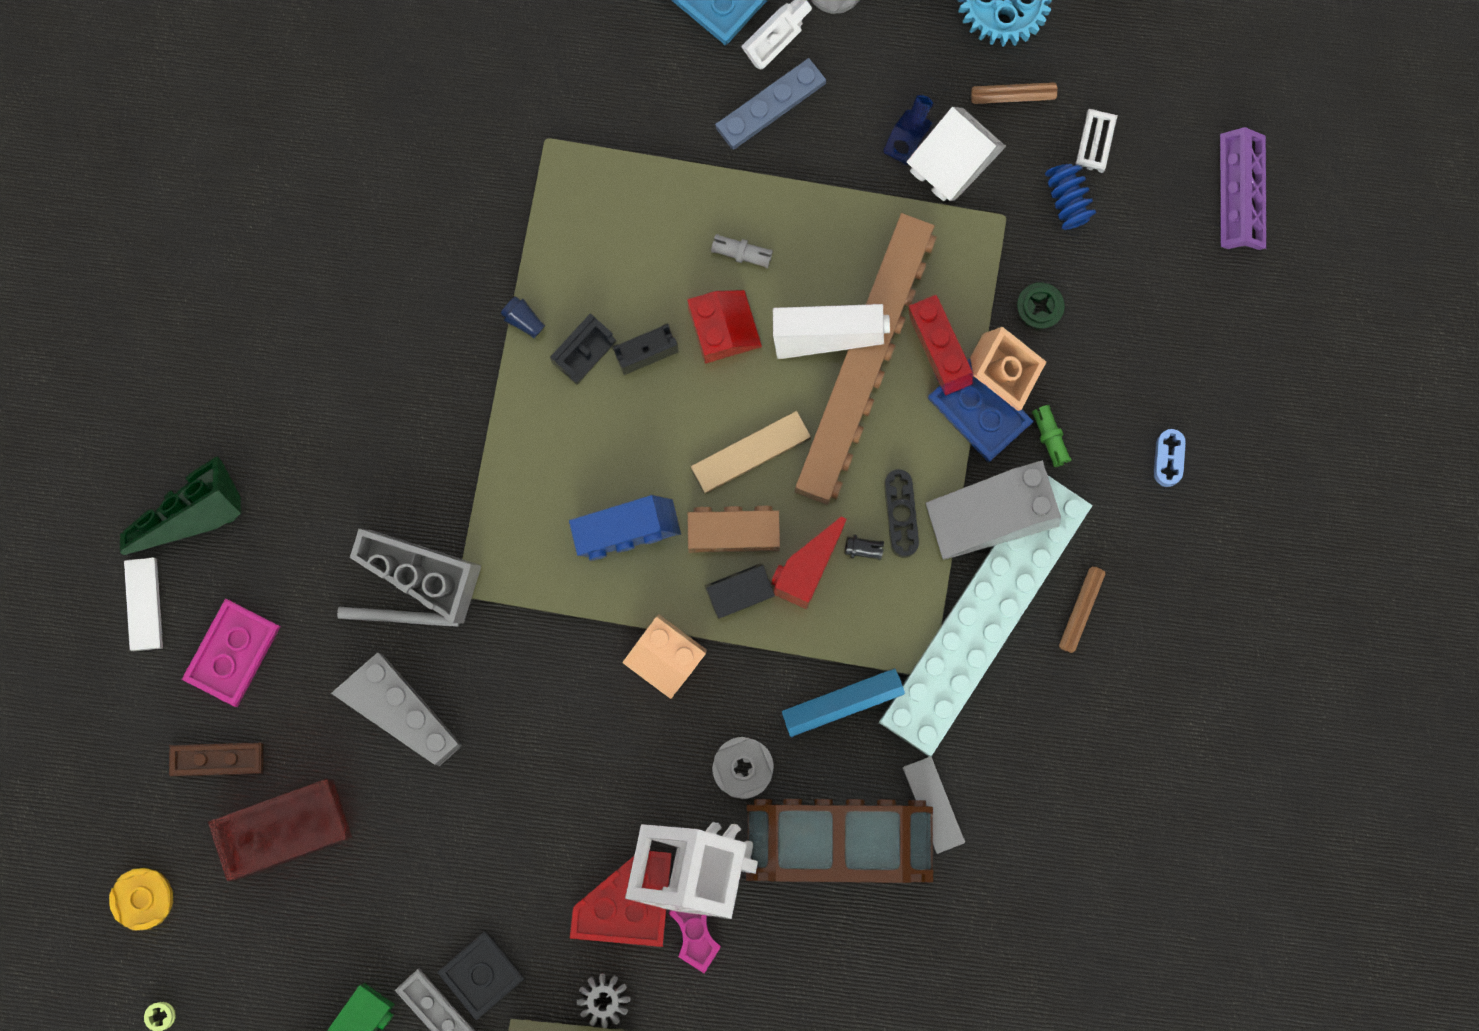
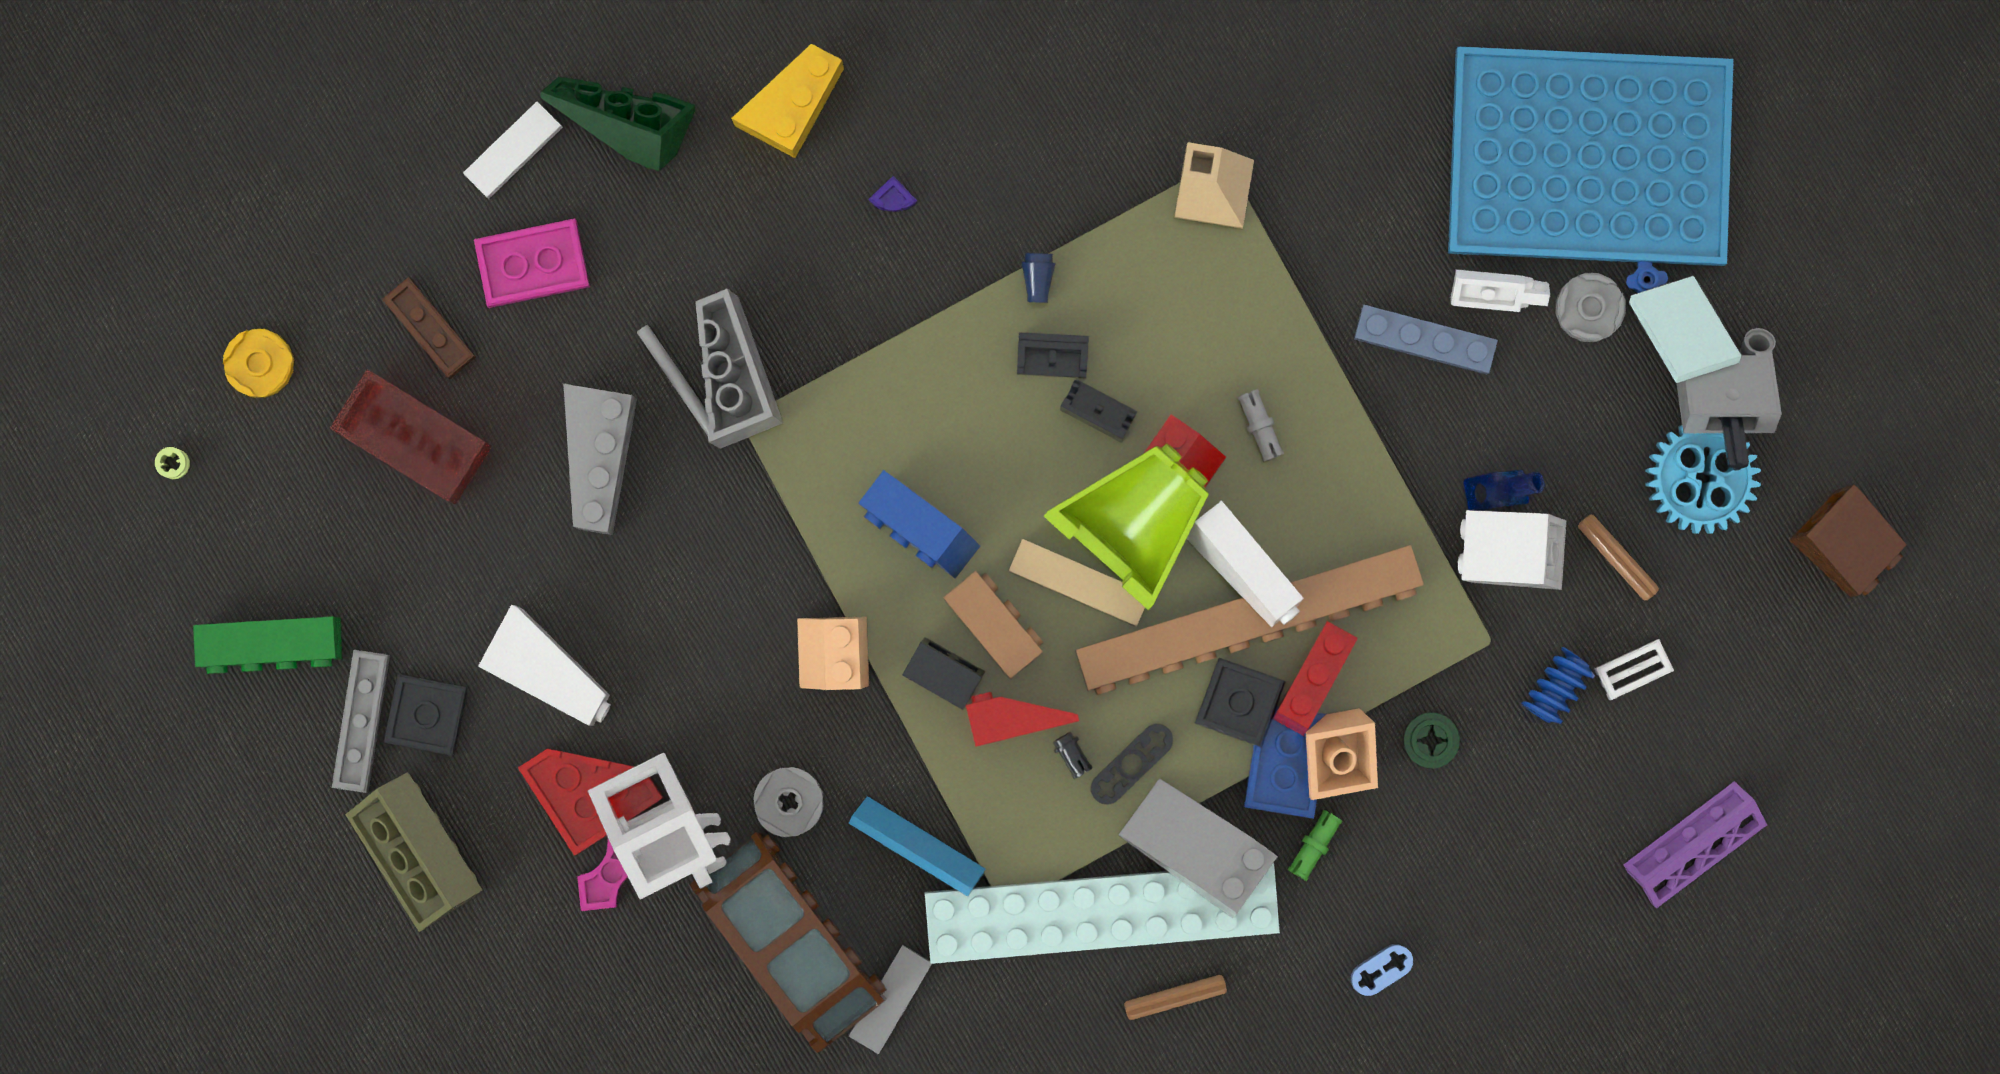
camera: 55 degrees right, 5 degrees up
light grey gear [577,973,631,1028] -> none
none -> white slope [478,605,611,726]
none -> yellow wedge [731,44,844,158]
none -> dark purple tile [868,176,917,212]
none -> lime cone [1044,443,1209,610]
none -> tan slope [1174,142,1254,229]
none -> black tile [1195,658,1286,747]

